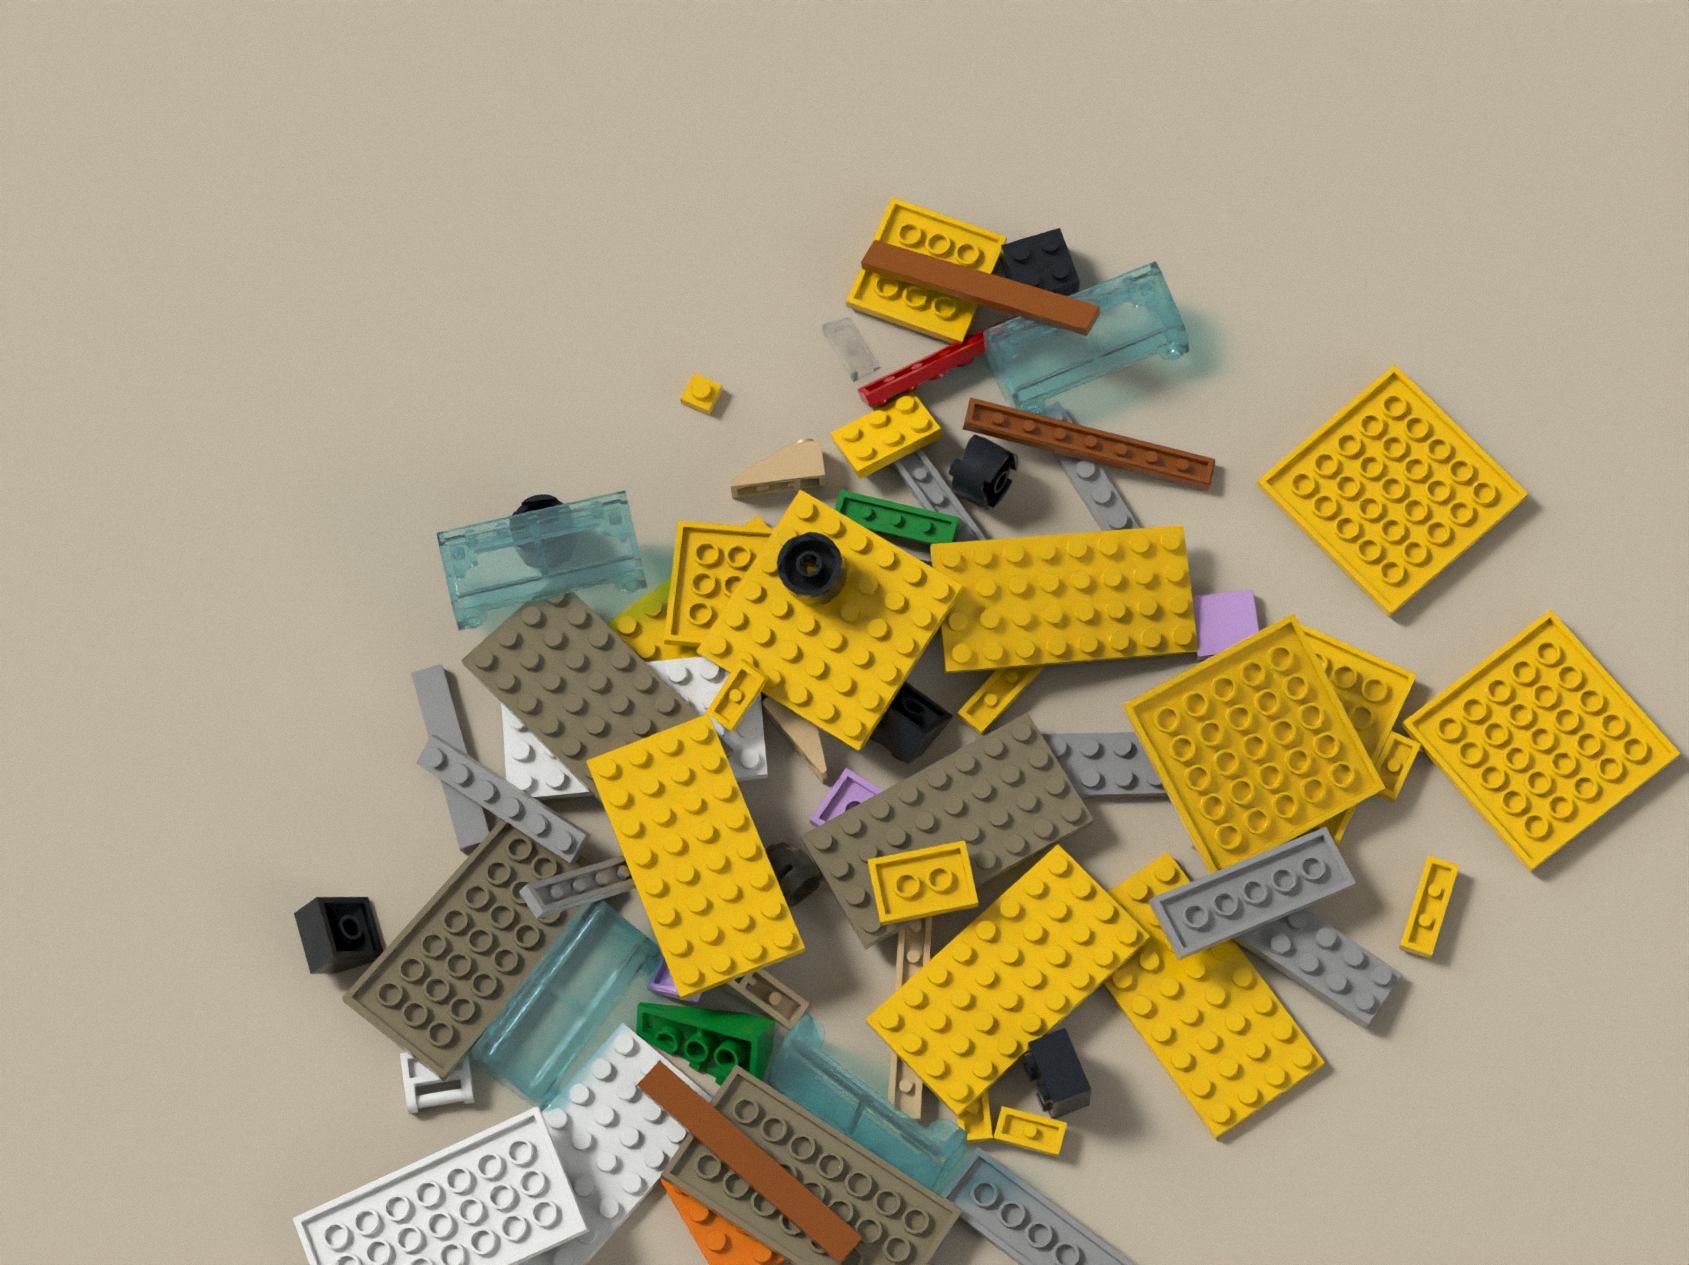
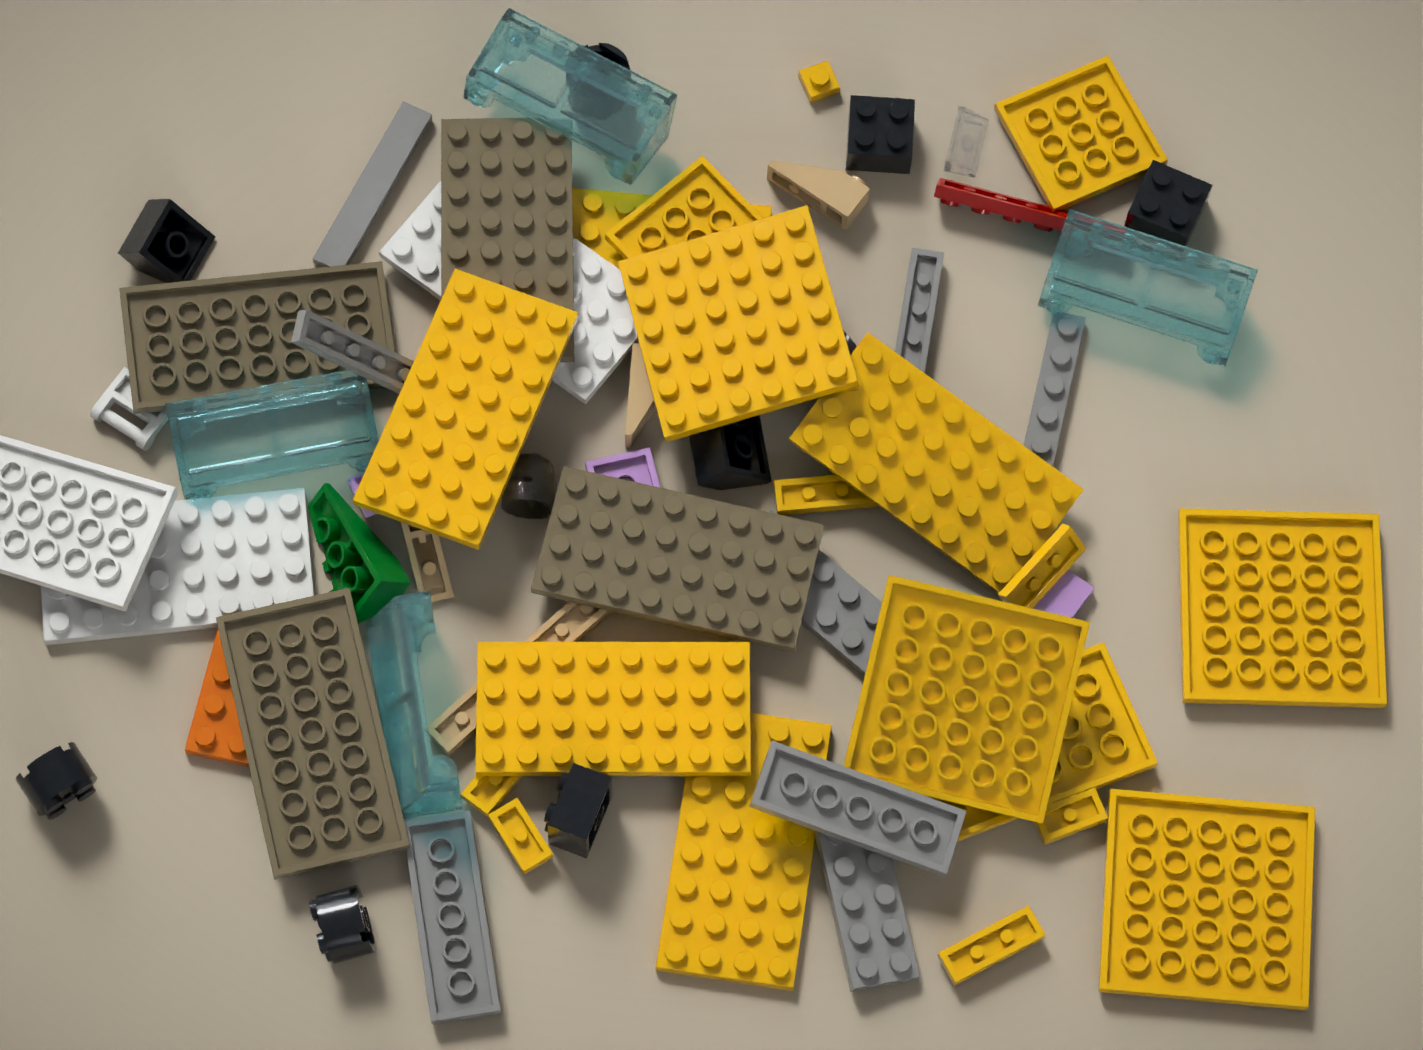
camera: 35 degrees right, 0 degrees up
light grey plate [416,735,591,863] -> none
dark orange tile [637,1060,863,1265] -> none
yellow plate [705,659,770,731] -> none
black brick [777,532,847,605] -> none
yellow plate [830,391,943,479] -> none
green plate [835,490,962,545] -> none
dark orange tile [861,240,1100,336] -> none
yellow plate [867,840,979,926] -> none
black brick [949,434,1018,510] -> none
dark orange tile [963,397,1216,491] -> none
none -> black brick [845,95,915,174]
none -> yellow plate [998,524,1086,608]

